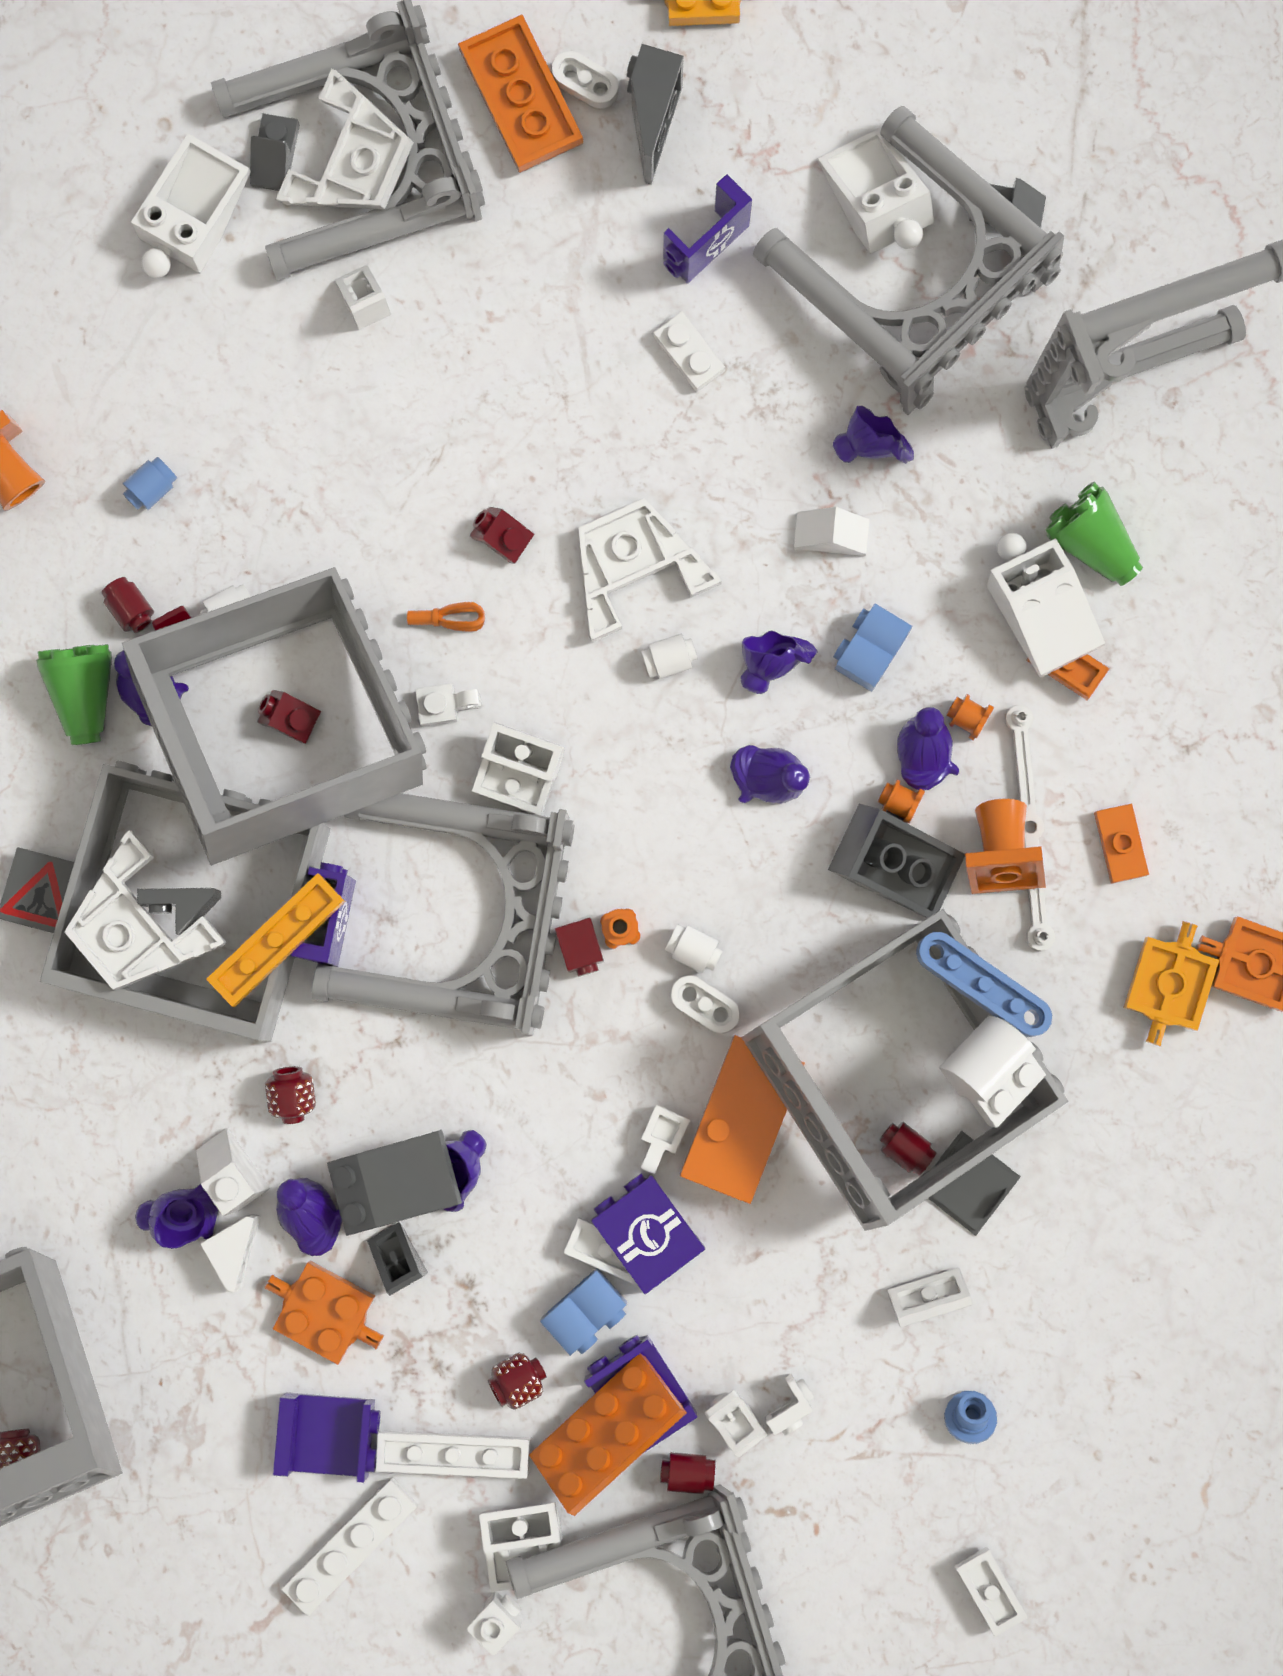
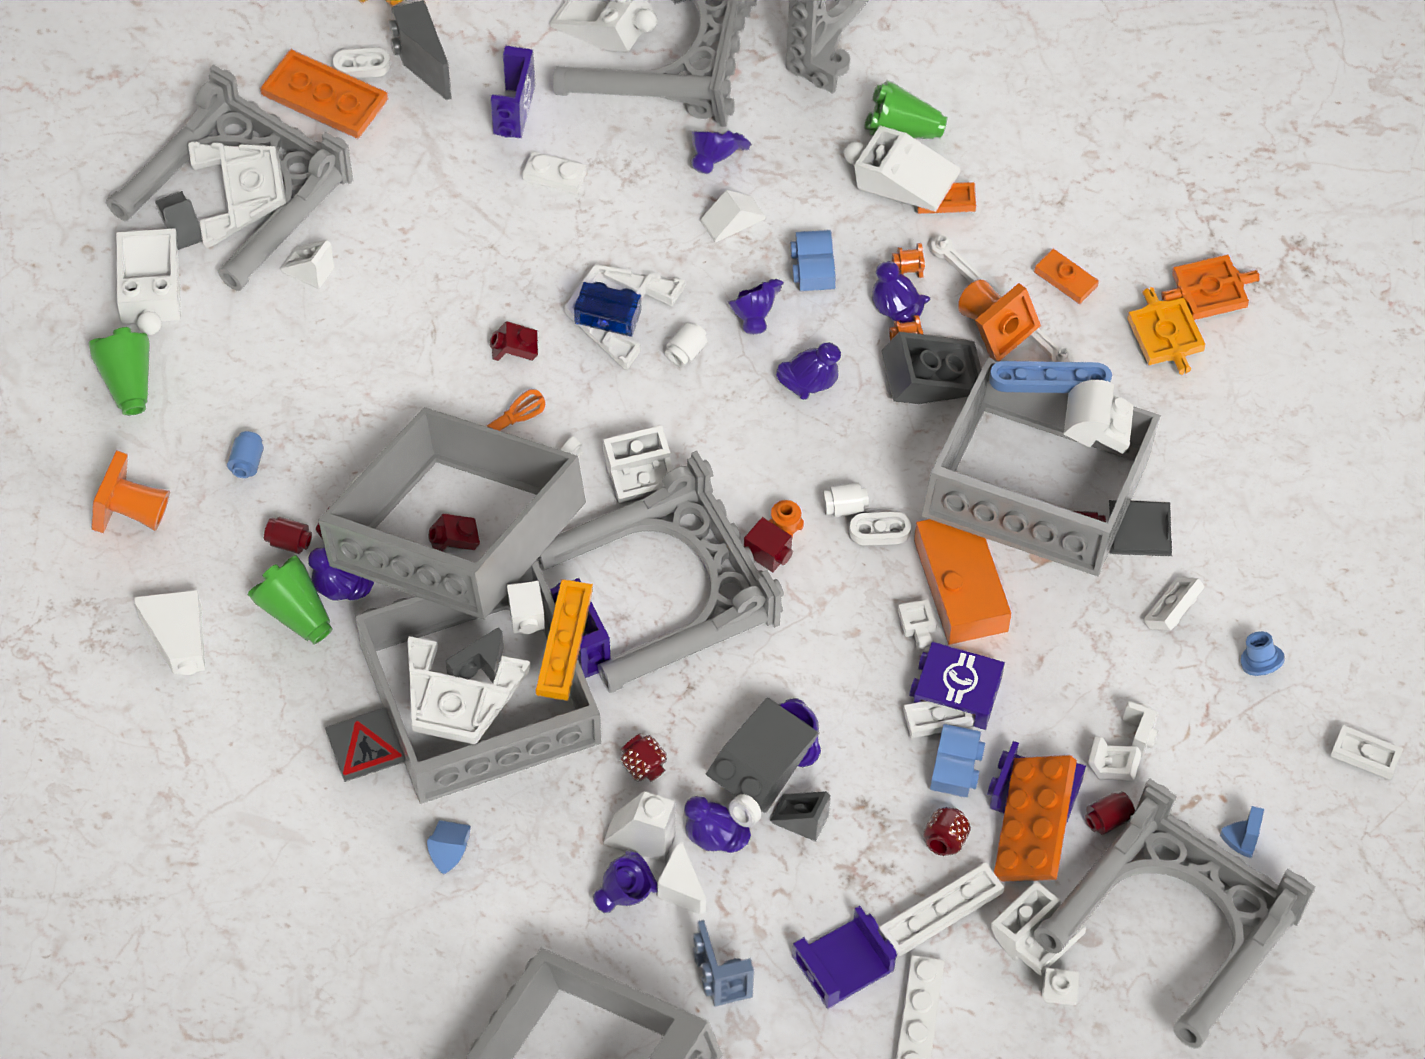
camera: 40 degrees left, 25 degrees down
orange plate [265,1260,384,1365] -> none
none -> bright green cone [89,327,150,416]
none -> medium blue tile [427,820,471,874]
none -> white brick [507,581,545,634]
none -> clear blue brick [574,282,642,337]
none -> sand blue bracket [693,920,754,1007]
none -> white tile [729,794,762,827]
none -> medium blue tile [1220,806,1264,858]

